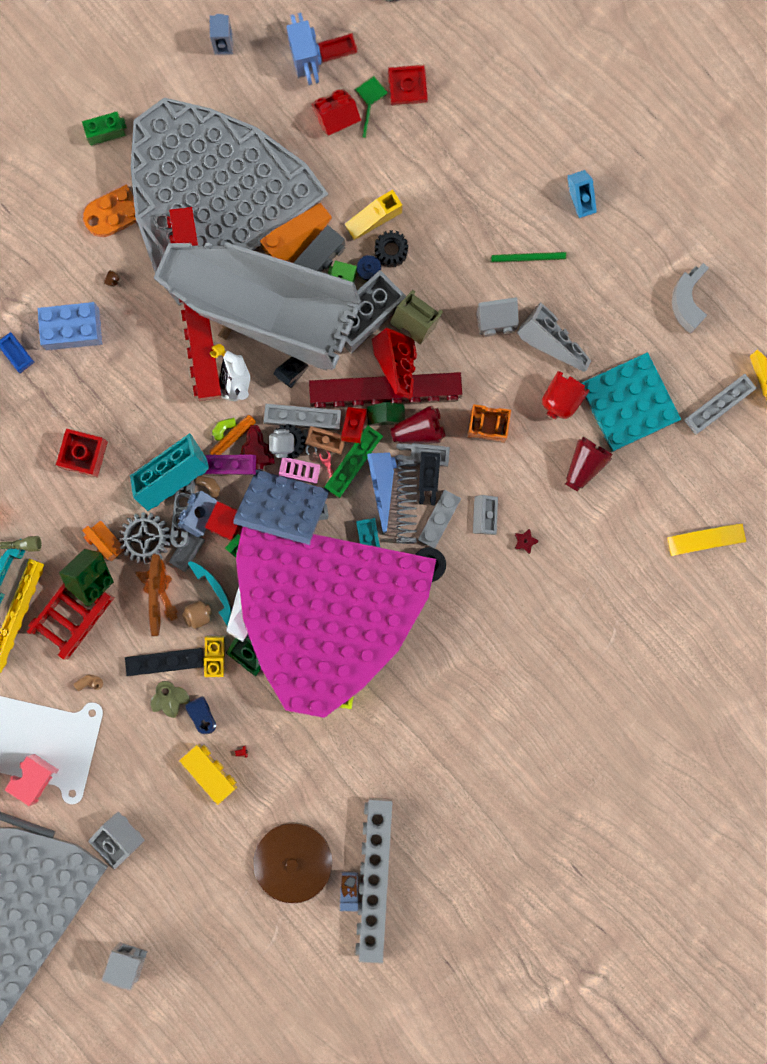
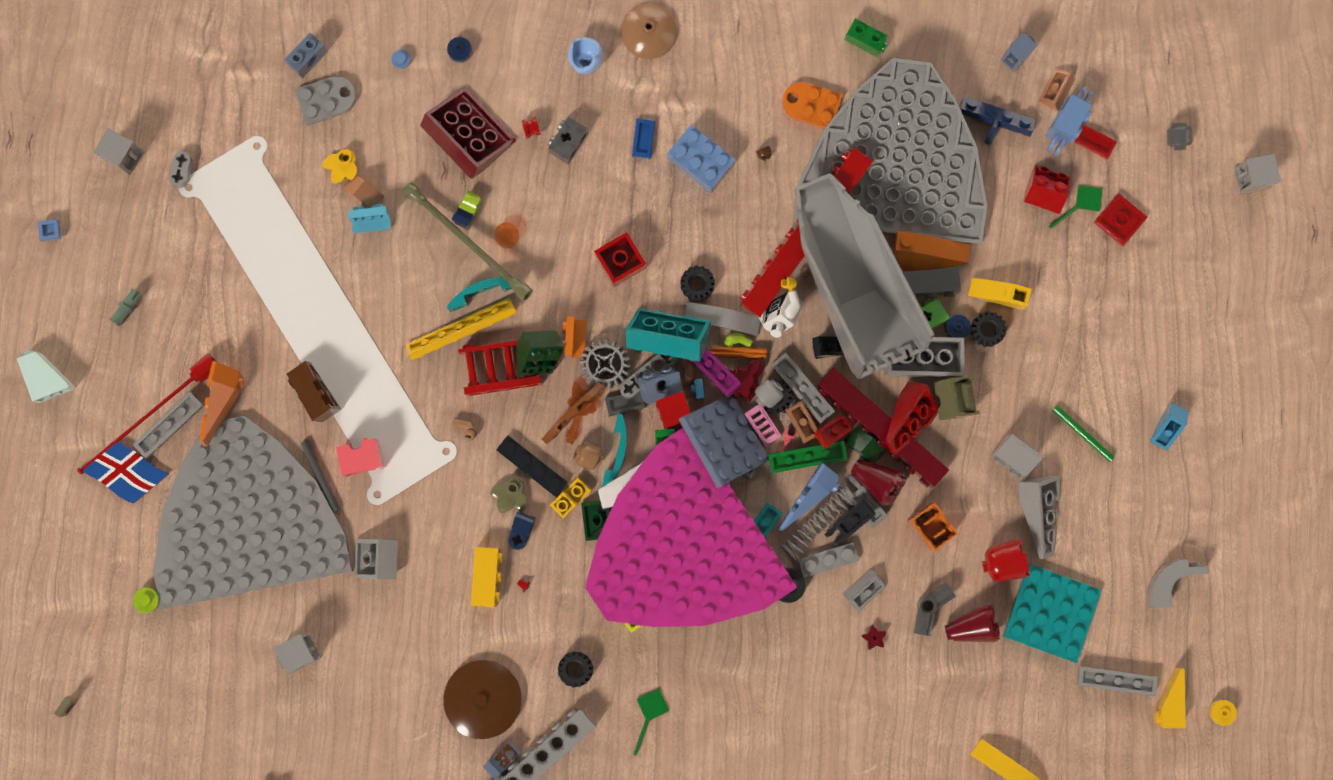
camera: 40 degrees right, 0 degrees up
none -> black tyre [558,651,593,688]
none -> green piece [633,688,669,755]
none -> black tyre [680,265,715,302]
none -> light grey slope [684,302,760,336]
none -> dark azure plate [691,379,704,400]
none -> dark grey piece [913,583,956,636]
none -> dark blue plate [960,96,1036,145]
none -> nougat slope [1039,68,1075,111]

